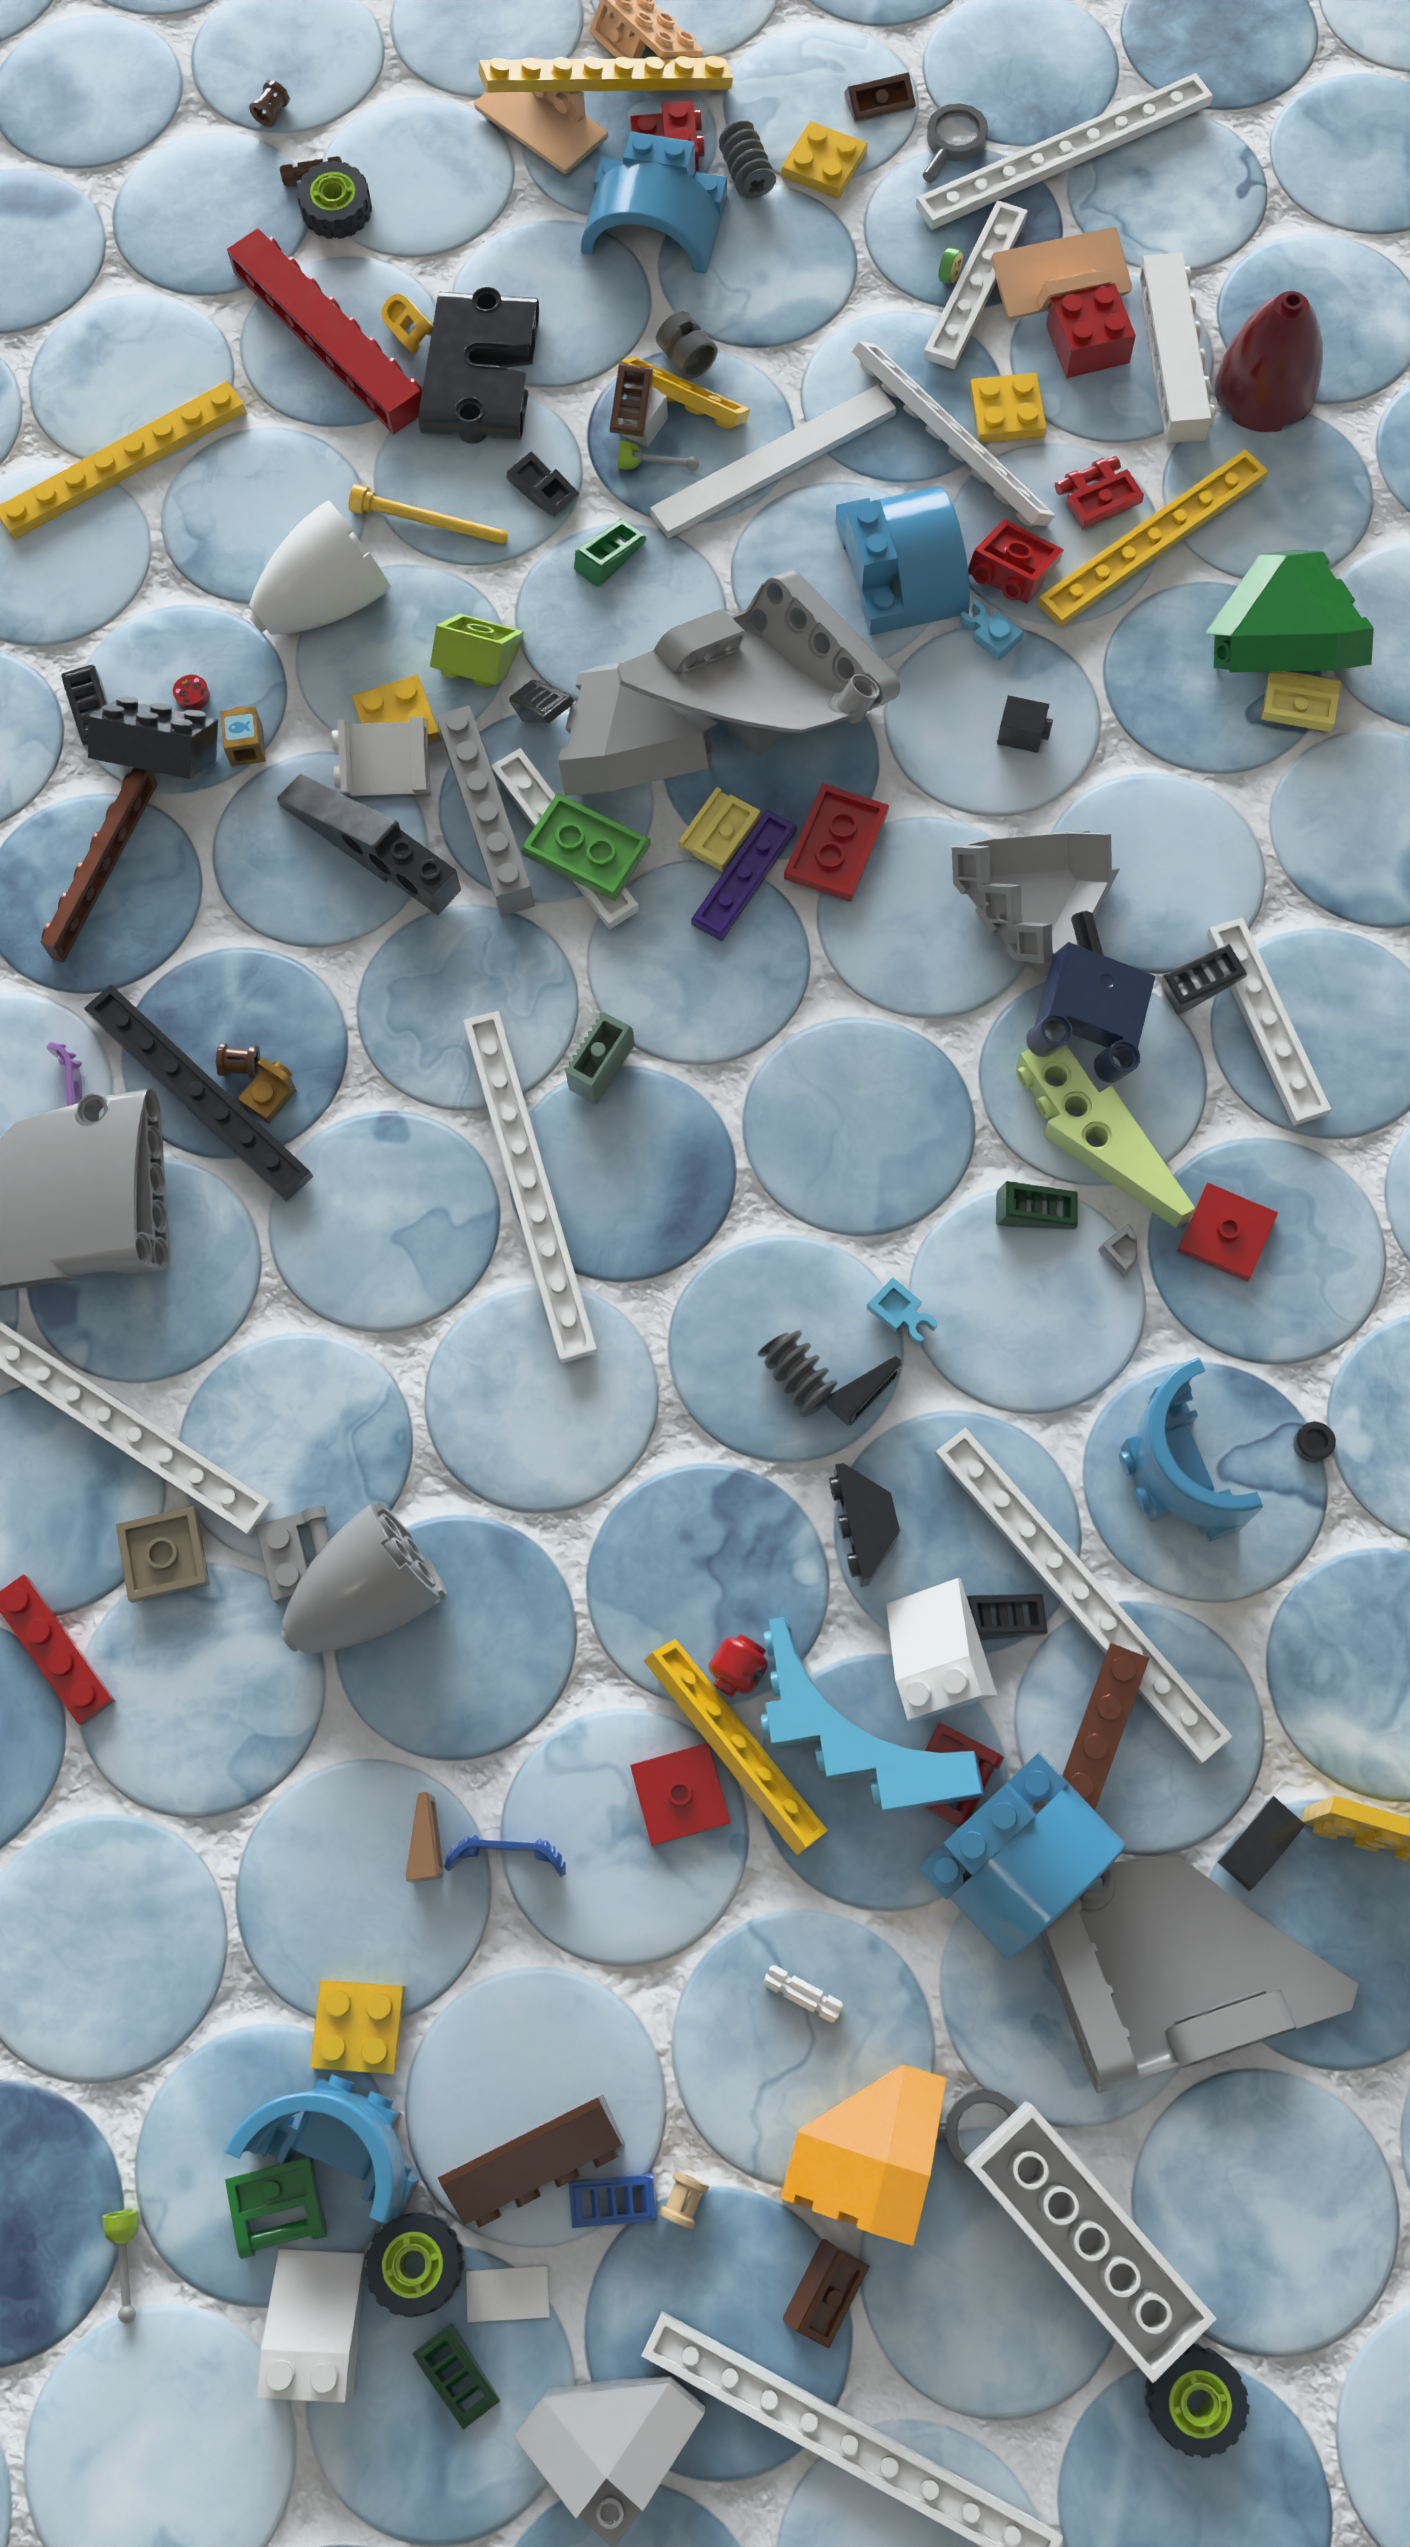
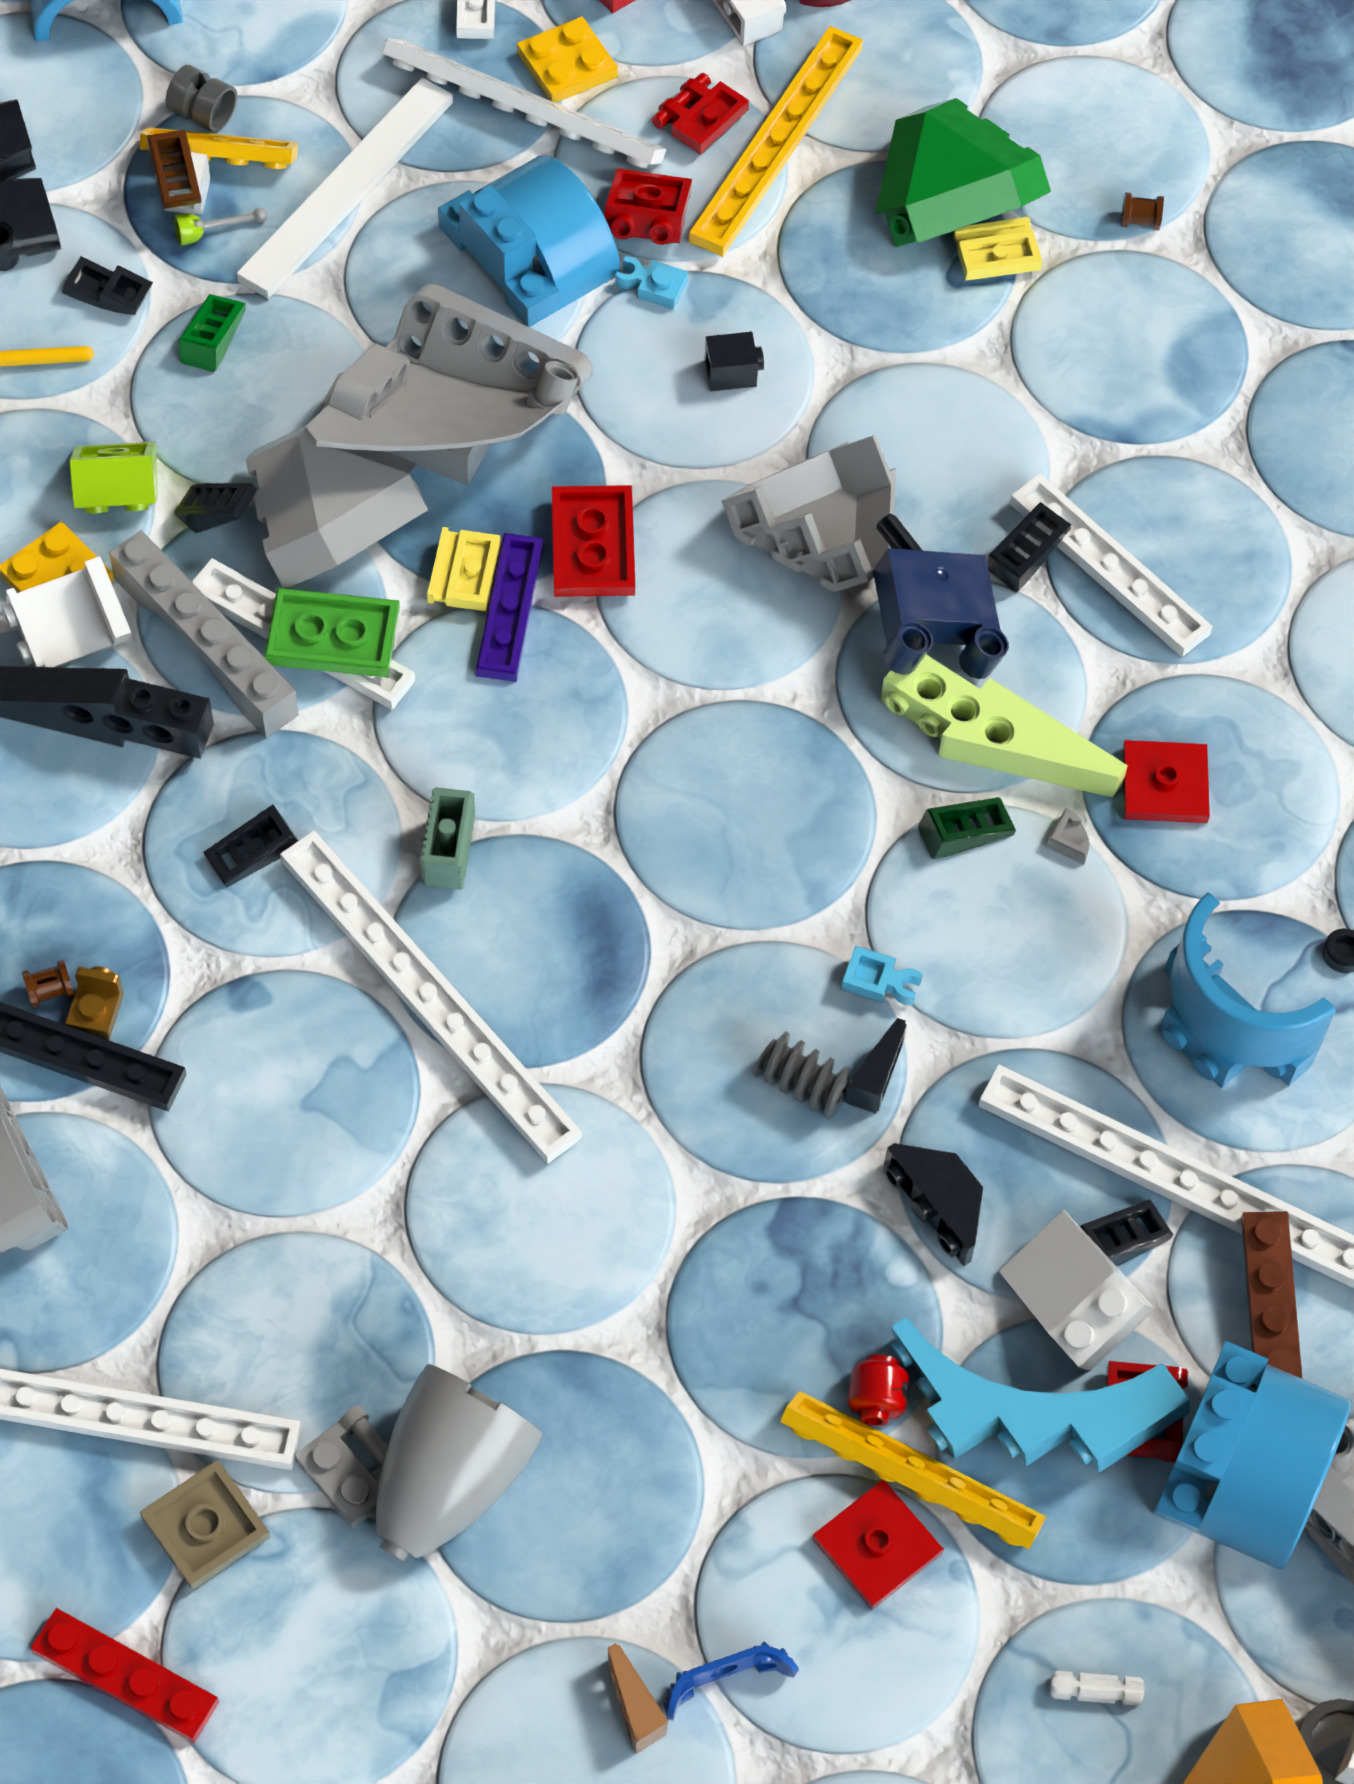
camera: 30 degrees left, 10 degrees down
none -> black slope [203,804,299,887]

